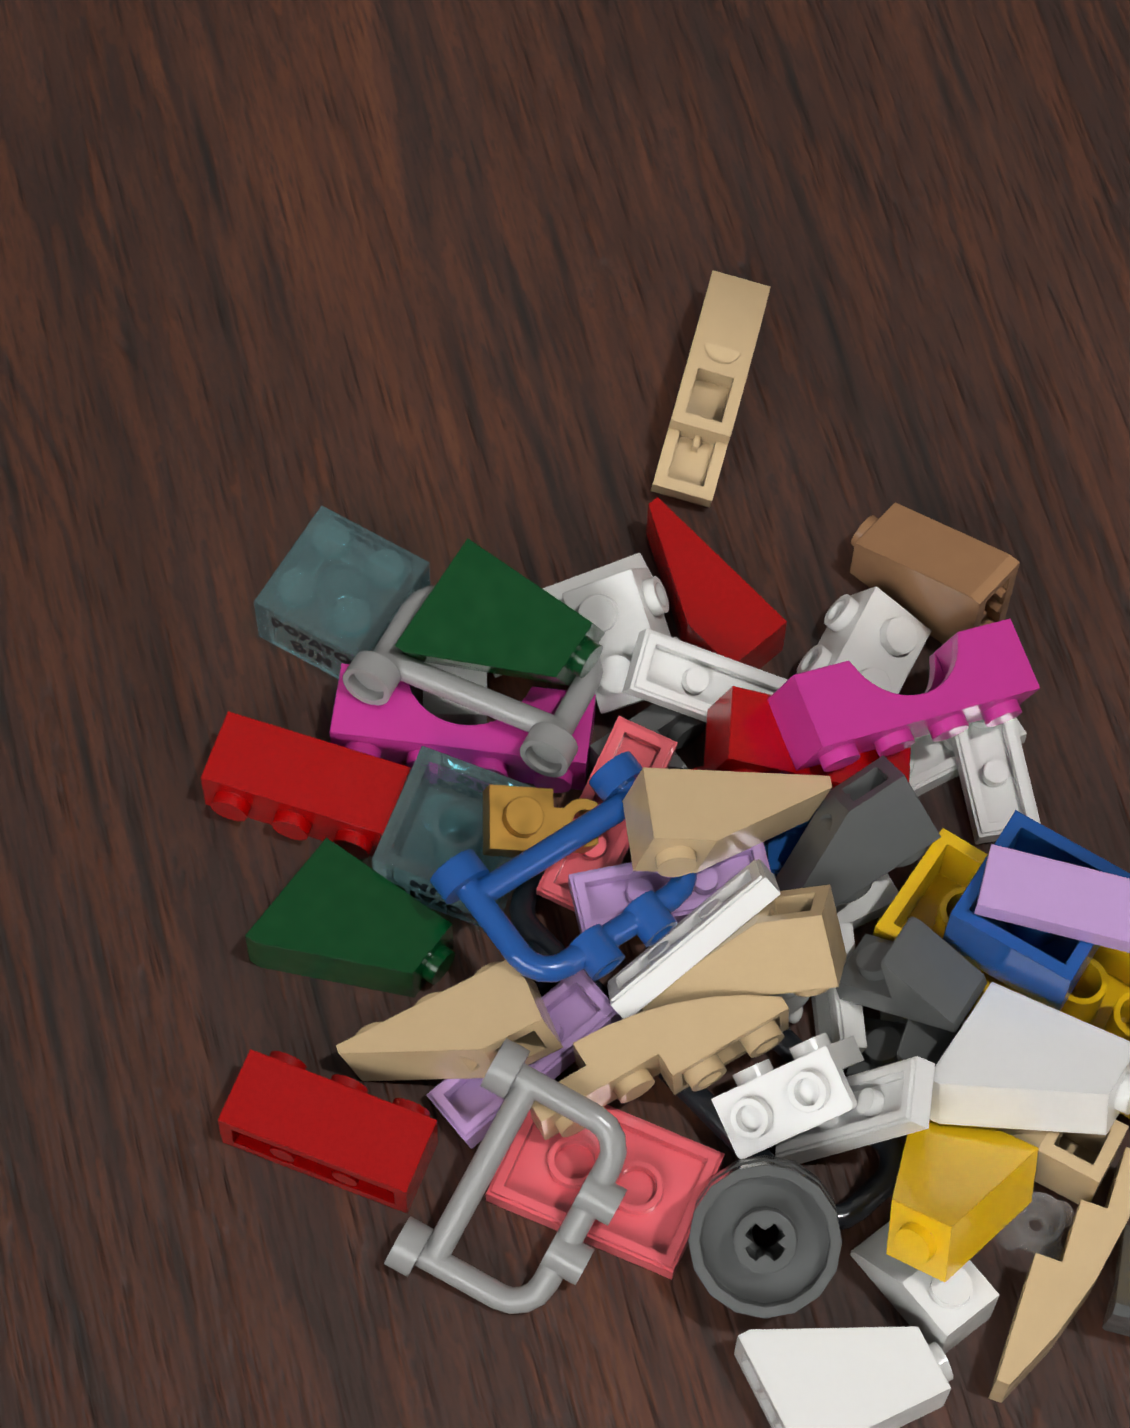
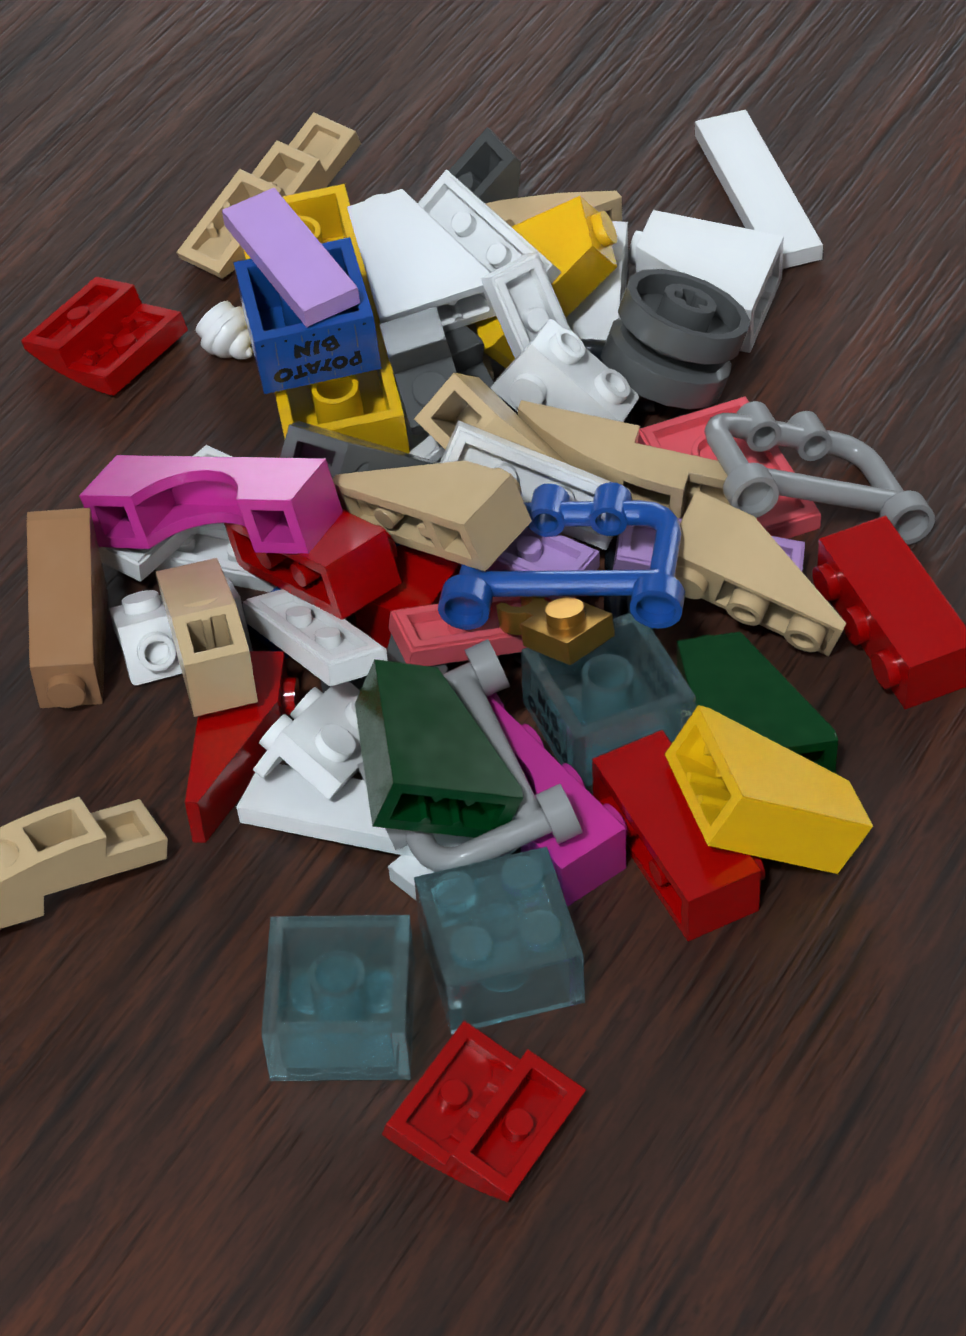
camera: 130 degrees left, 15 degrees down
none -> tan slope [156,558,258,717]
none -> clear light blue brick [261,915,415,1081]
none -> red slope [381,1020,586,1202]
none -> white tile [418,170,561,284]
none -> yellow slope [665,705,873,874]

